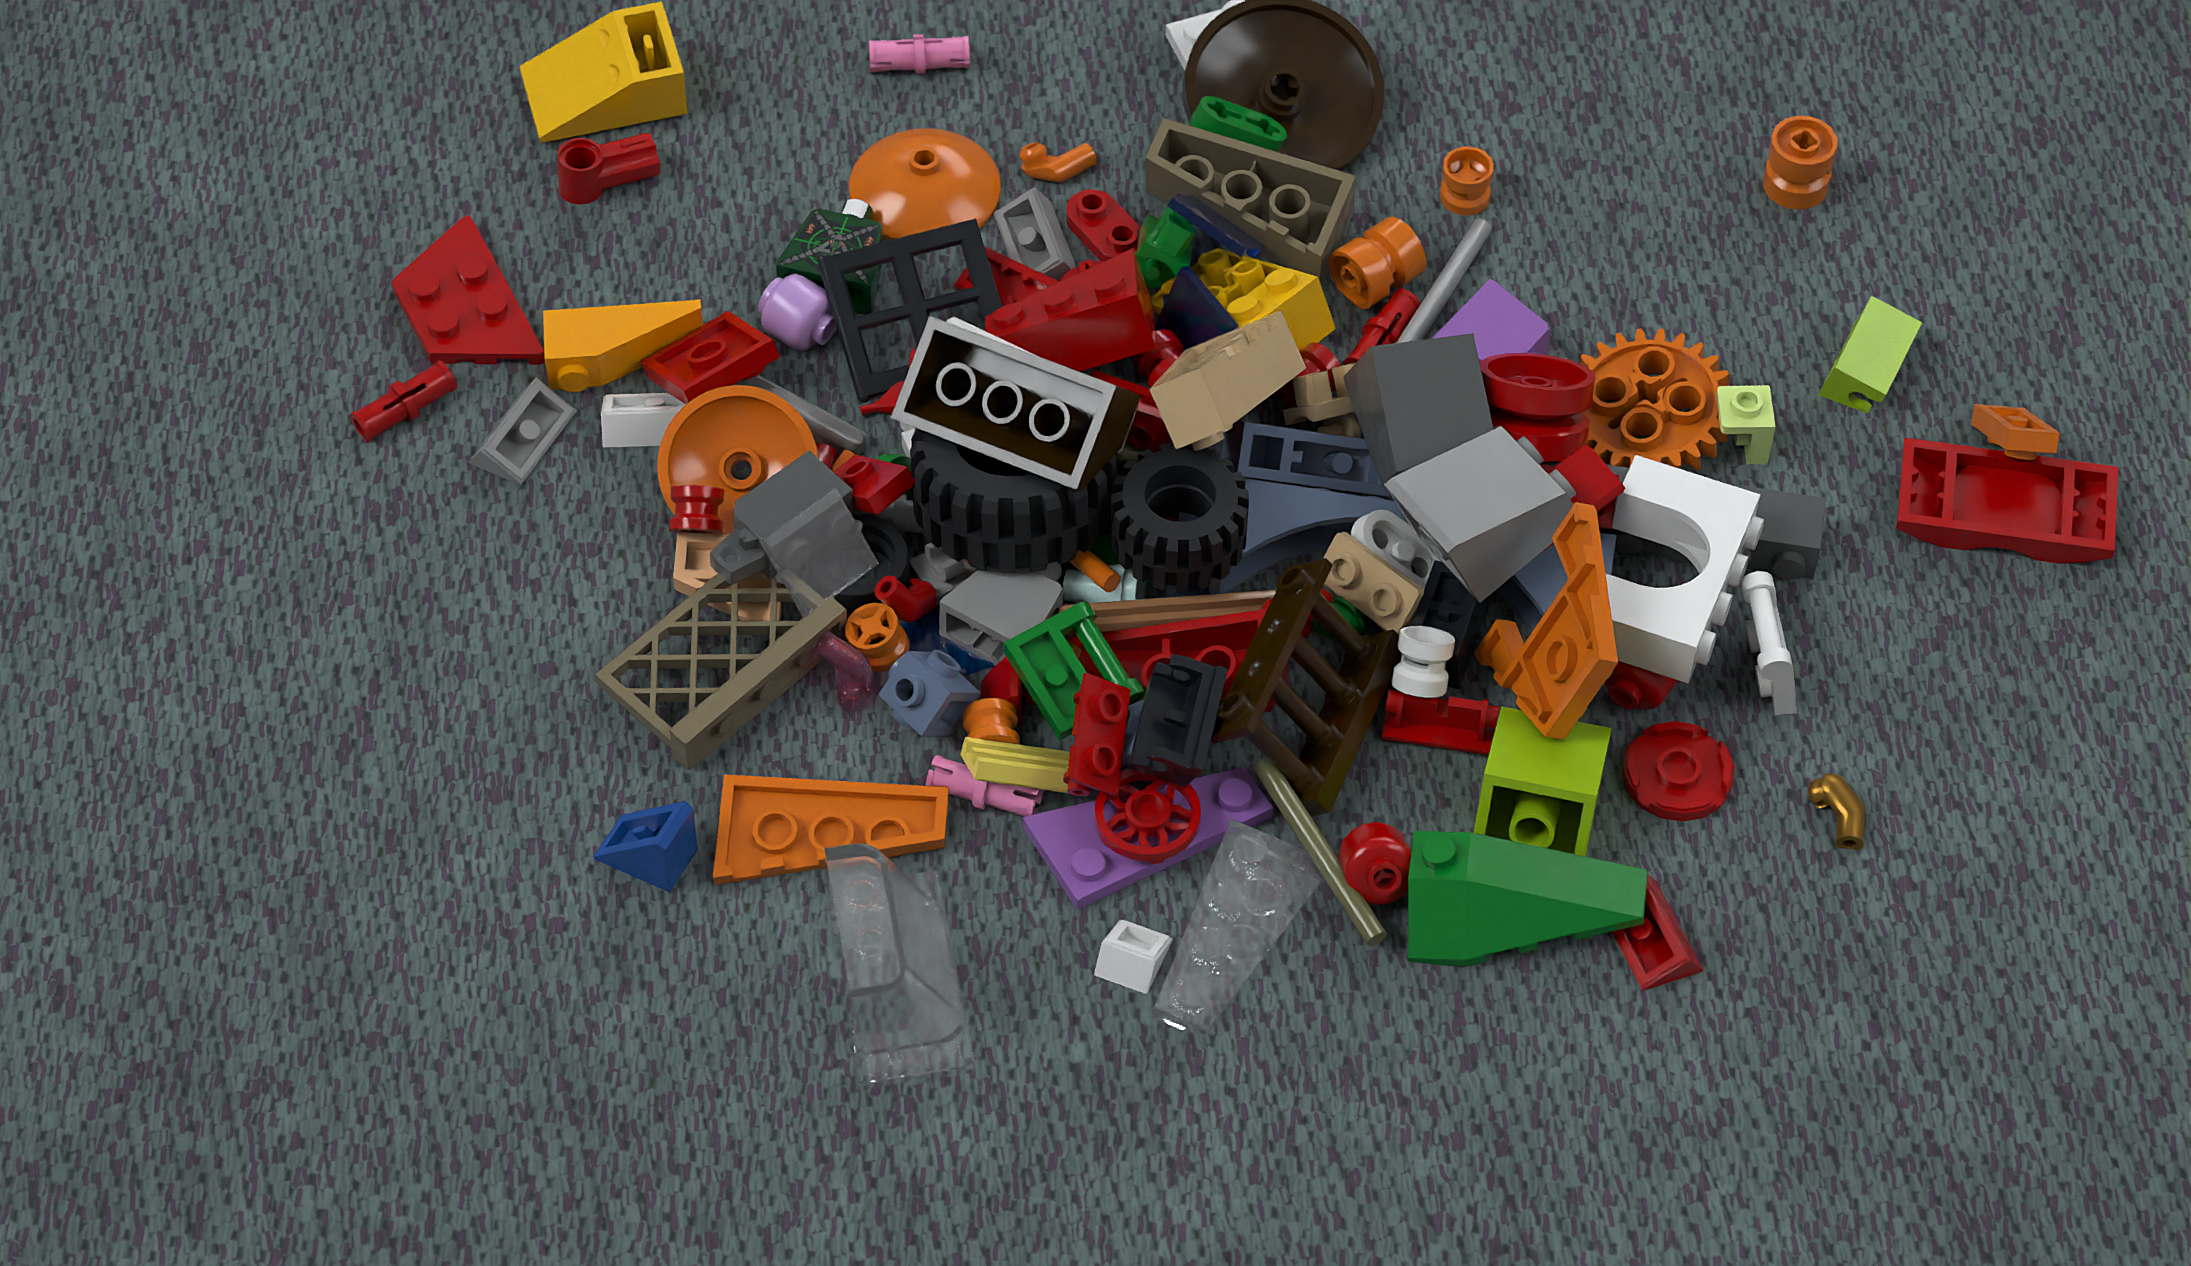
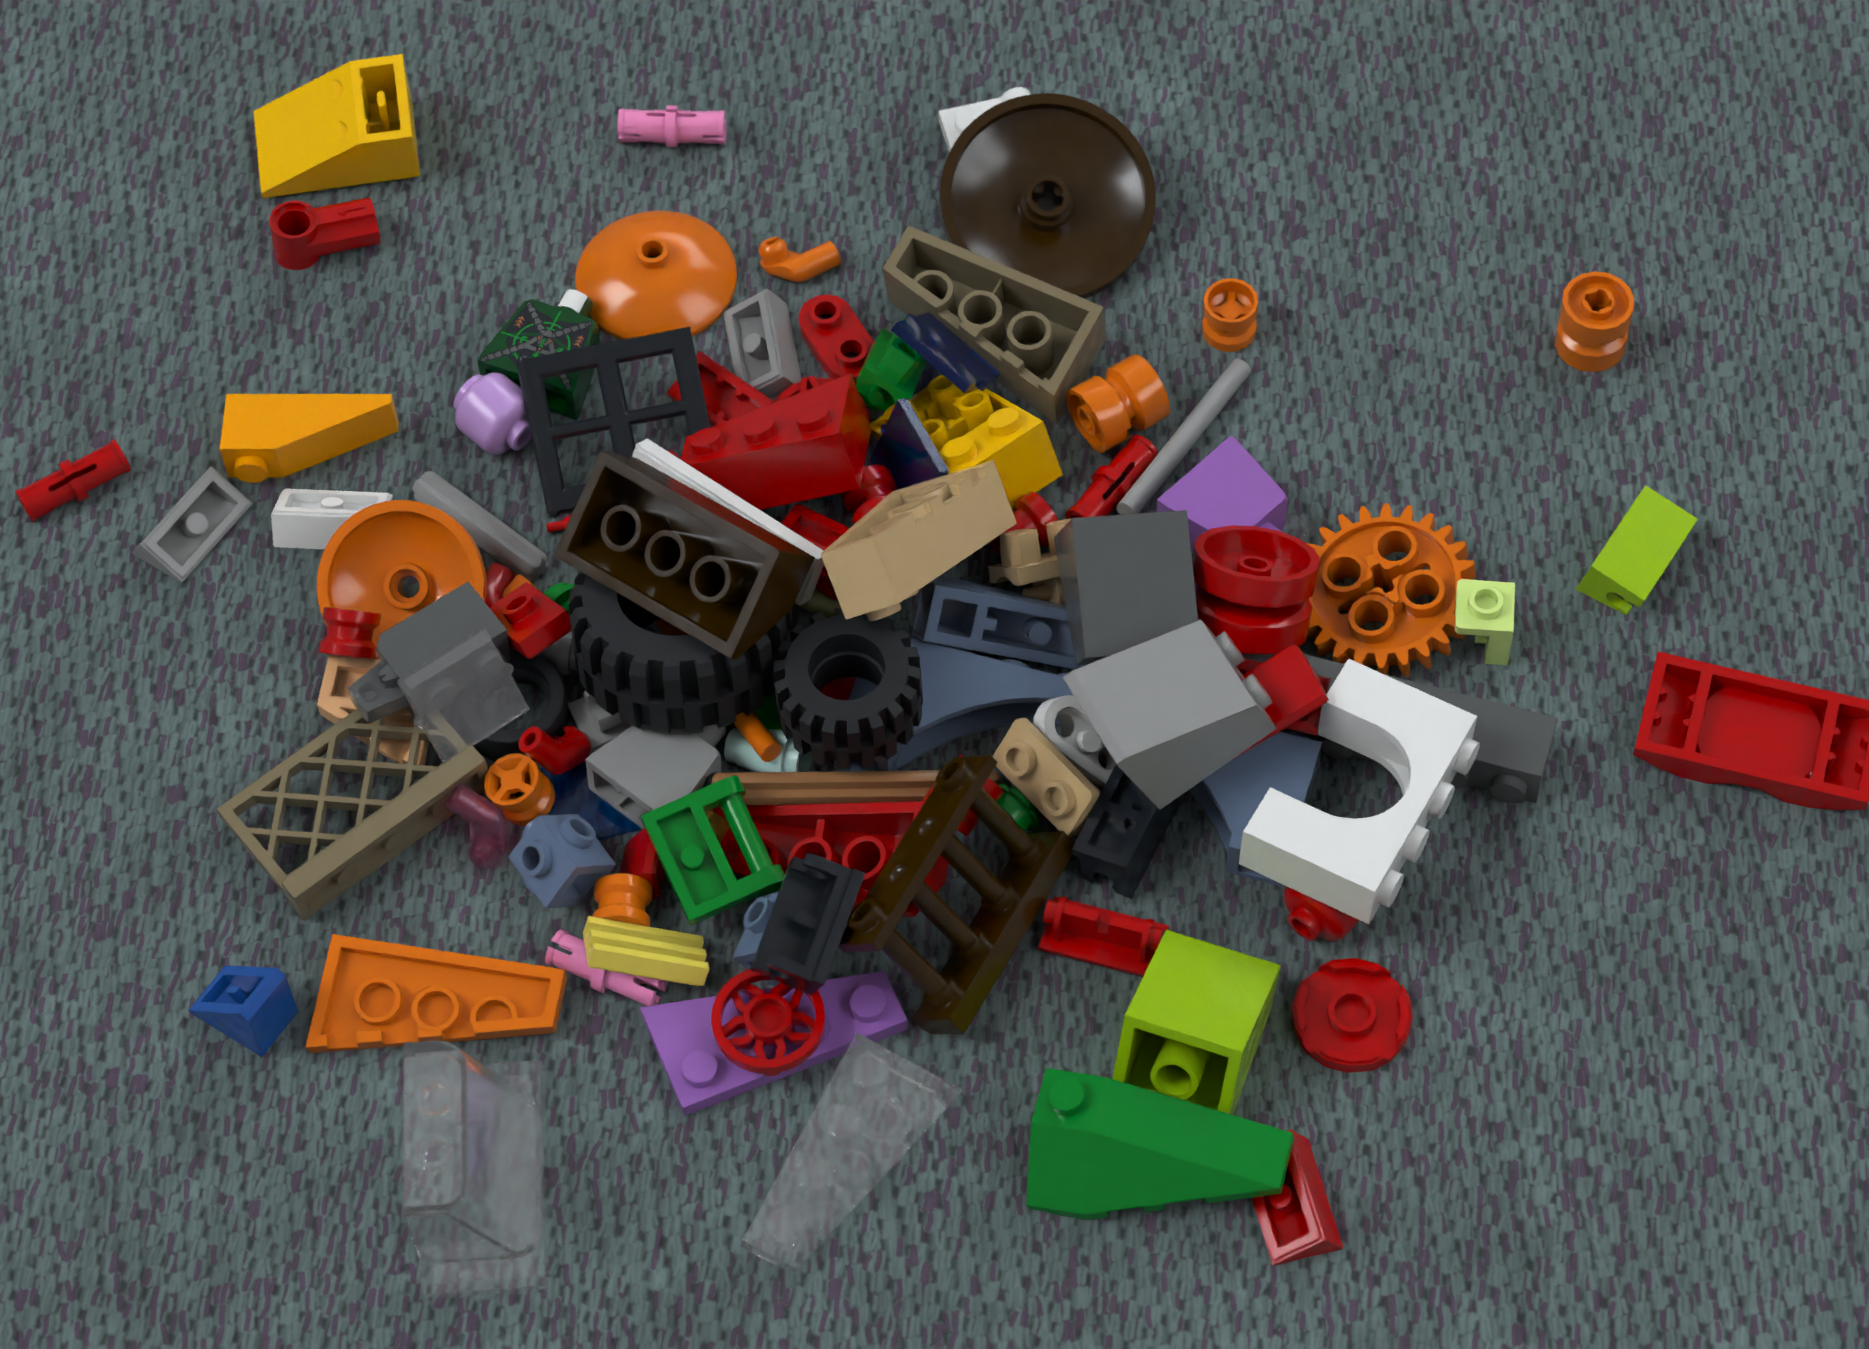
camera: 10 degrees right, 5 degrees up
red wing [391,215,545,365] -> none
red plate [640,311,780,404] -> none
red hinge [1063,673,1131,796] -> none
white slope [1094,919,1173,994] -> none
green beam [1190,96,1287,152] -> none
olive bar [1253,757,1387,947] -> none
red head [1338,822,1412,905] -> none
white wheel [1392,626,1455,698] -> none
orange wing [1474,502,1618,740] -> none
white plate [1740,571,1797,715] -> none
pearl gold arm [1808,773,1865,850] -> none
orange plate [1971,404,2060,460] -> none

